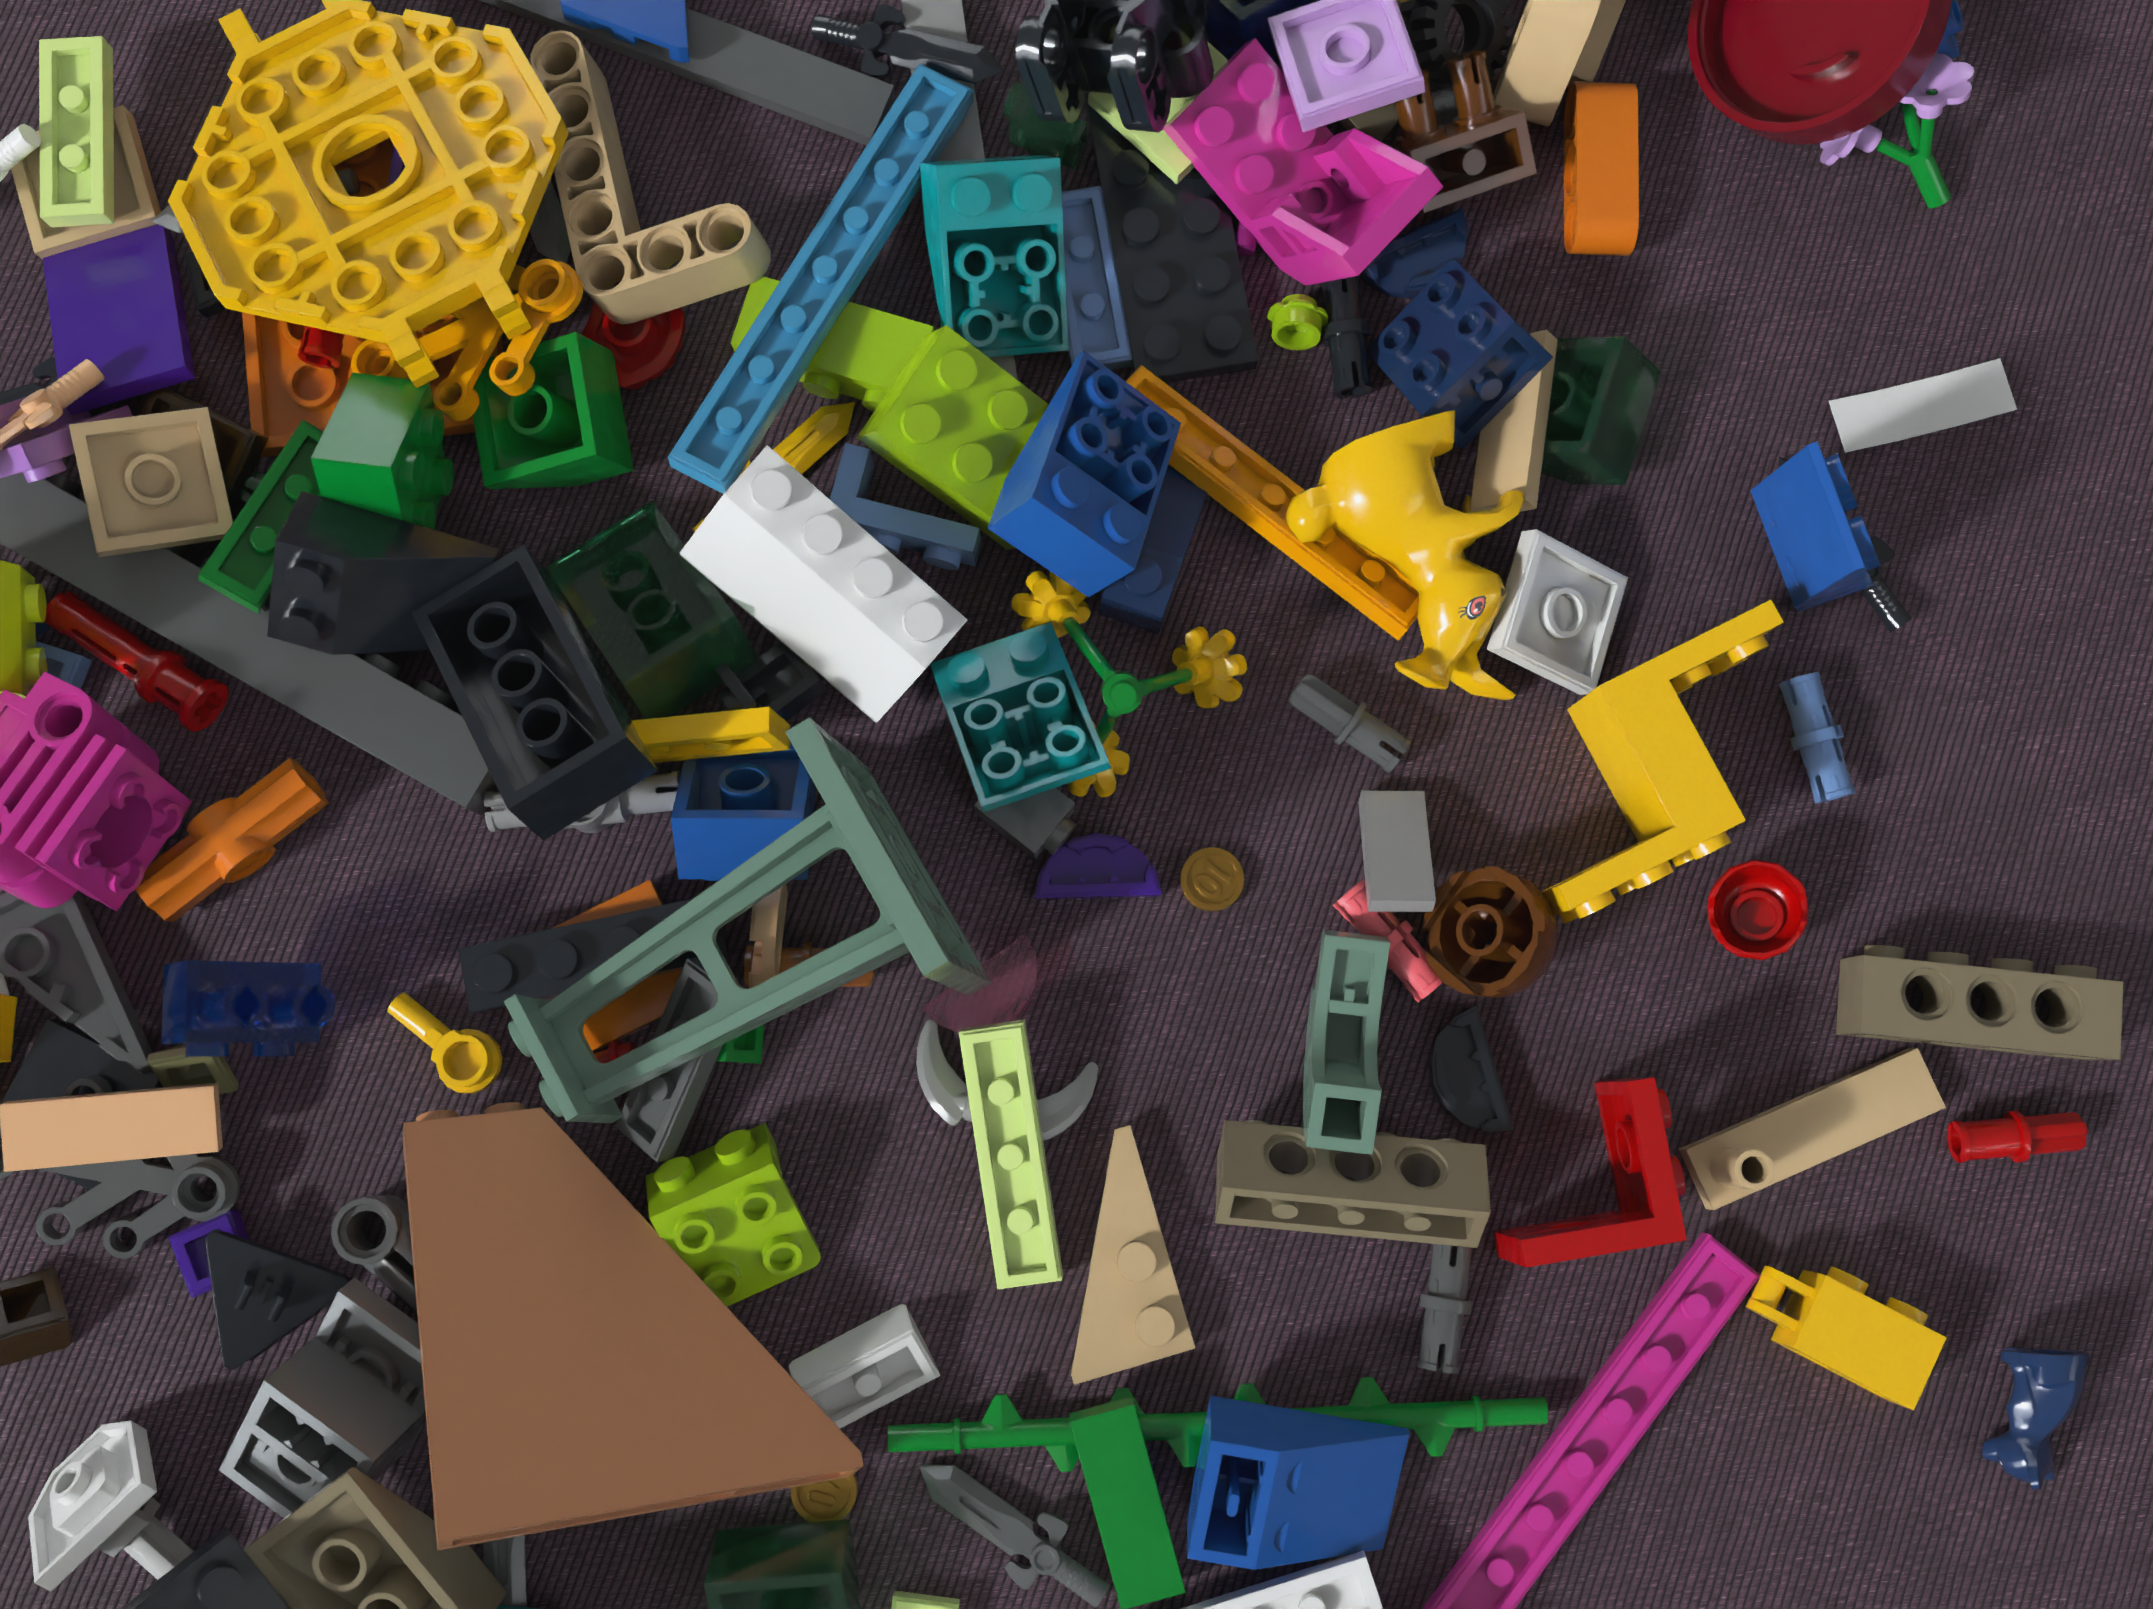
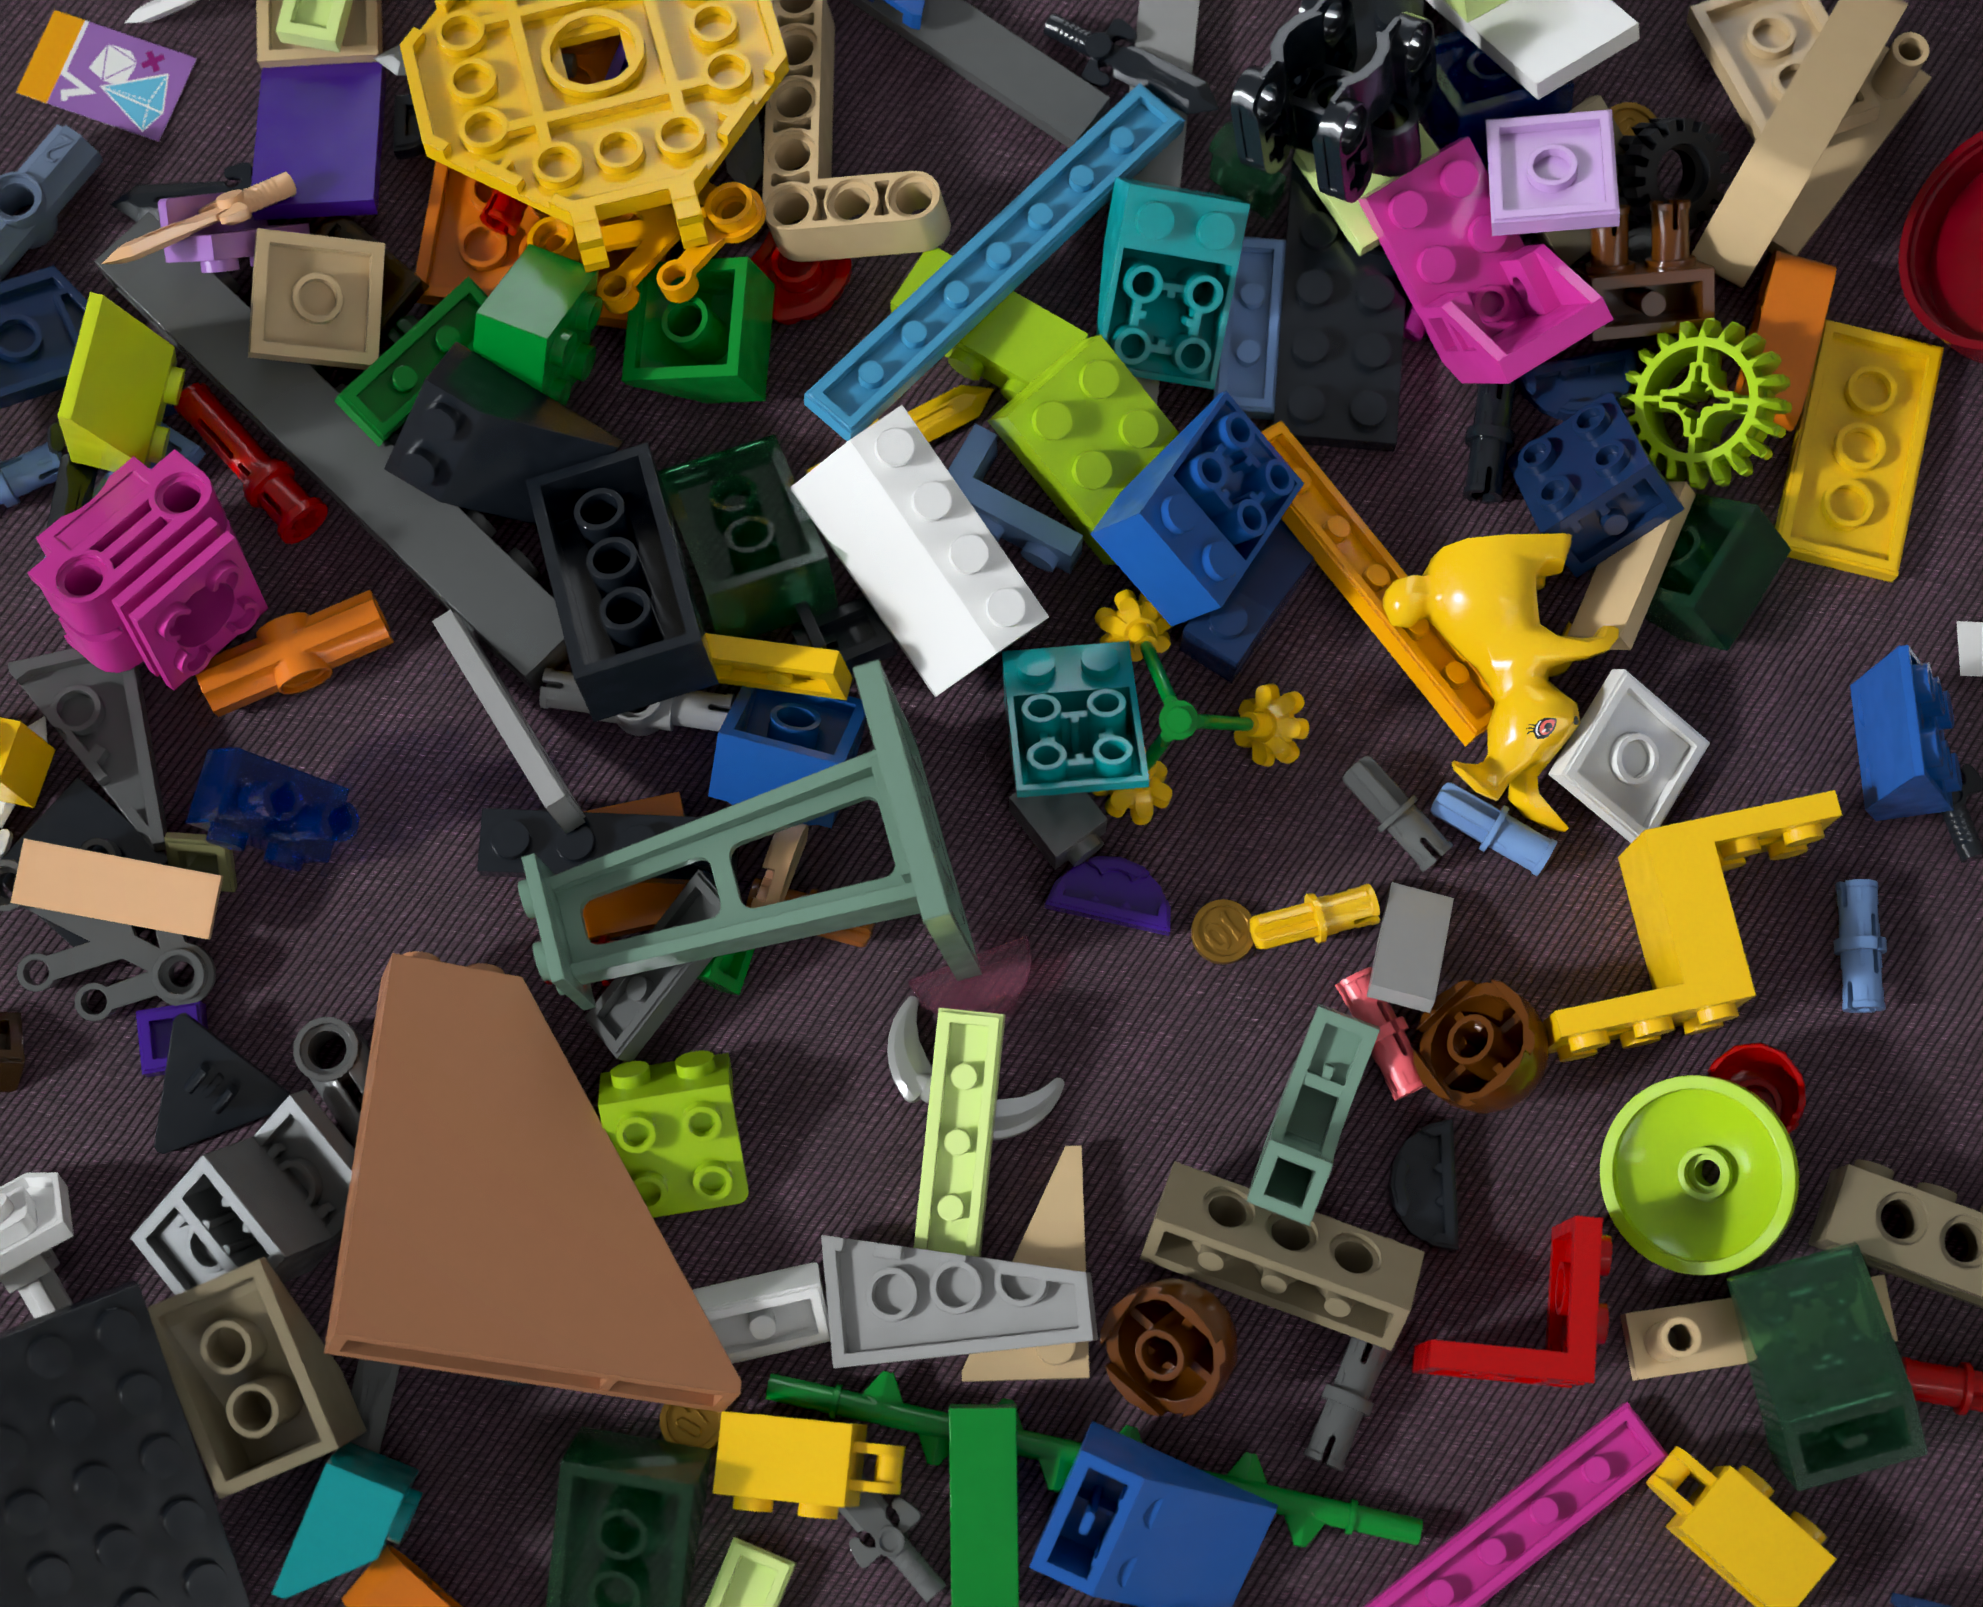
camera: 20 degrees right, 5 degrees down
yellow plate [387,992,503,1094] -> none
lime plate [1267,294,1328,350] -> none
none -> light grey tile [432,609,586,834]
none -> yellow brick [713,1411,905,1519]
none -> light grey wing [821,1235,1098,1368]
none -> reddish brown cylinder [1100,1278,1237,1417]
none -> yellow axle [1249,884,1380,950]
none -> medium blue axle [1430,782,1558,876]
none -> lime dish [1600,1075,1799,1275]
none -> lime gear [1619,318,1793,490]
none -> clear green slope [1727,1242,1928,1492]
none -> yellow tile [1770,319,1944,583]

